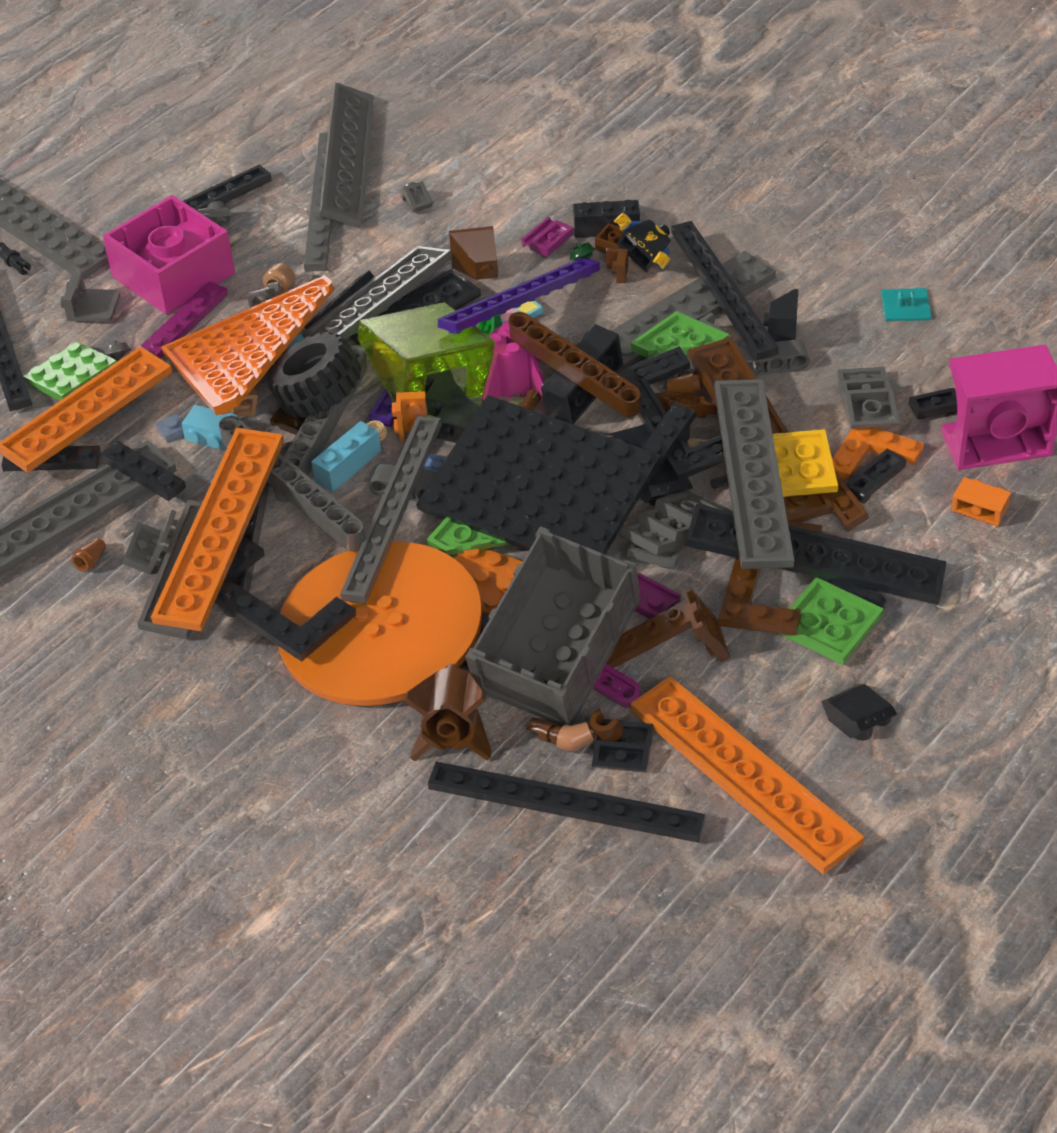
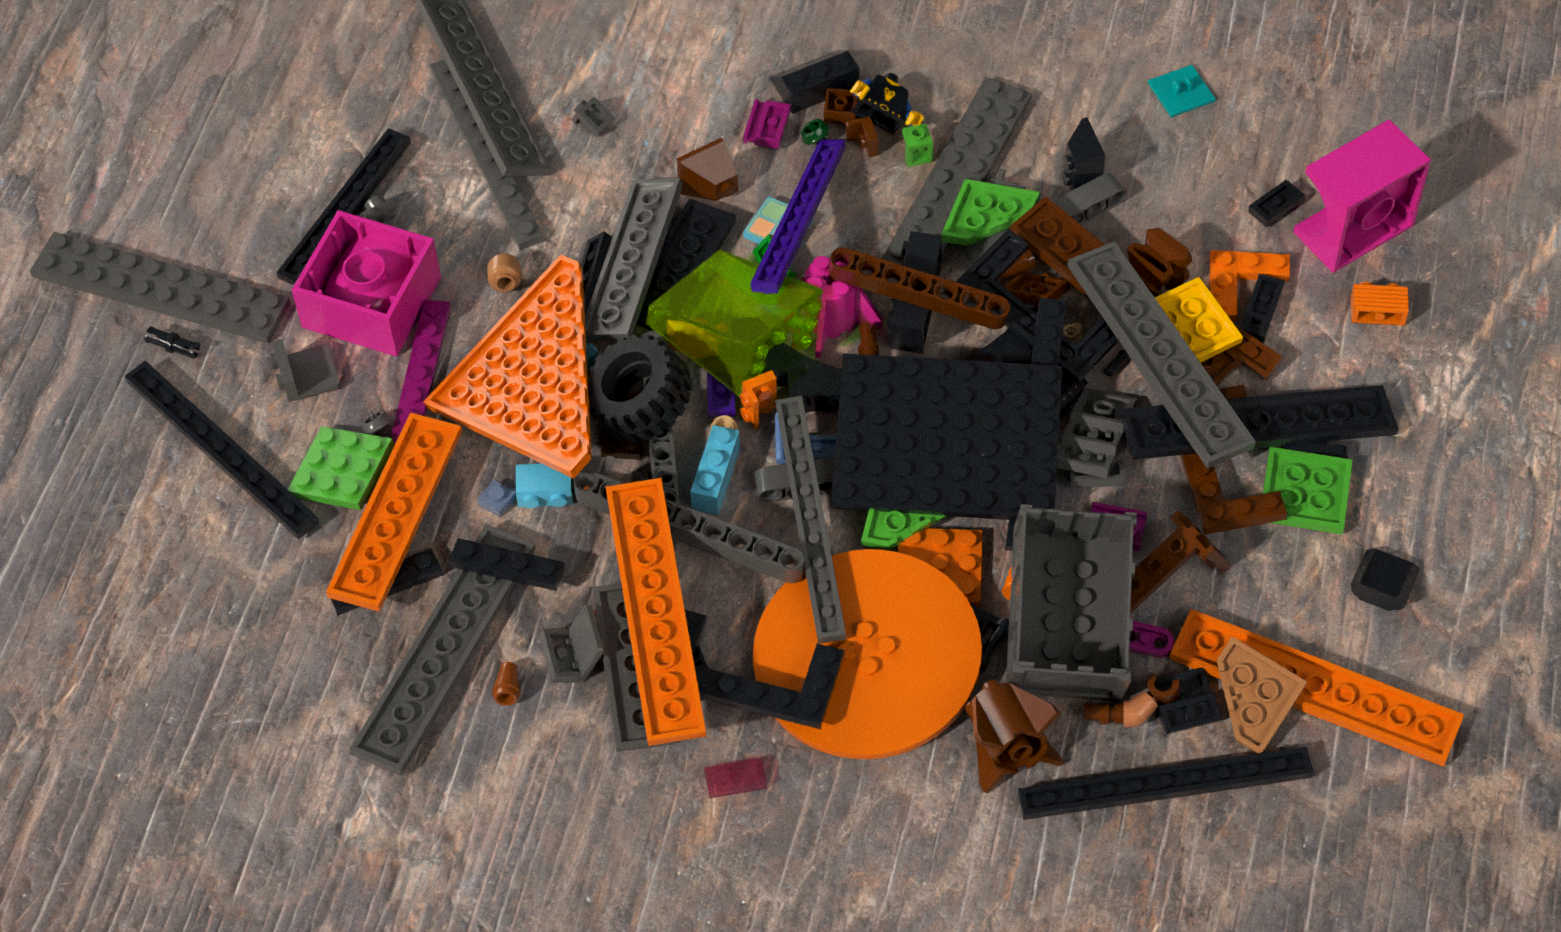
camera: 25 degrees left, 10 degrees up
dark grey plate [247,282,282,308] -> none
black plate [671,221,779,360] -> none
dark grey slope [837,367,900,429] -> none
none -> clear pink plate [704,758,767,799]
none -> bright green bracket [902,124,933,167]
none -> reddish brown piece [1127,228,1192,292]
none -> medium nougat plate [1217,636,1307,754]

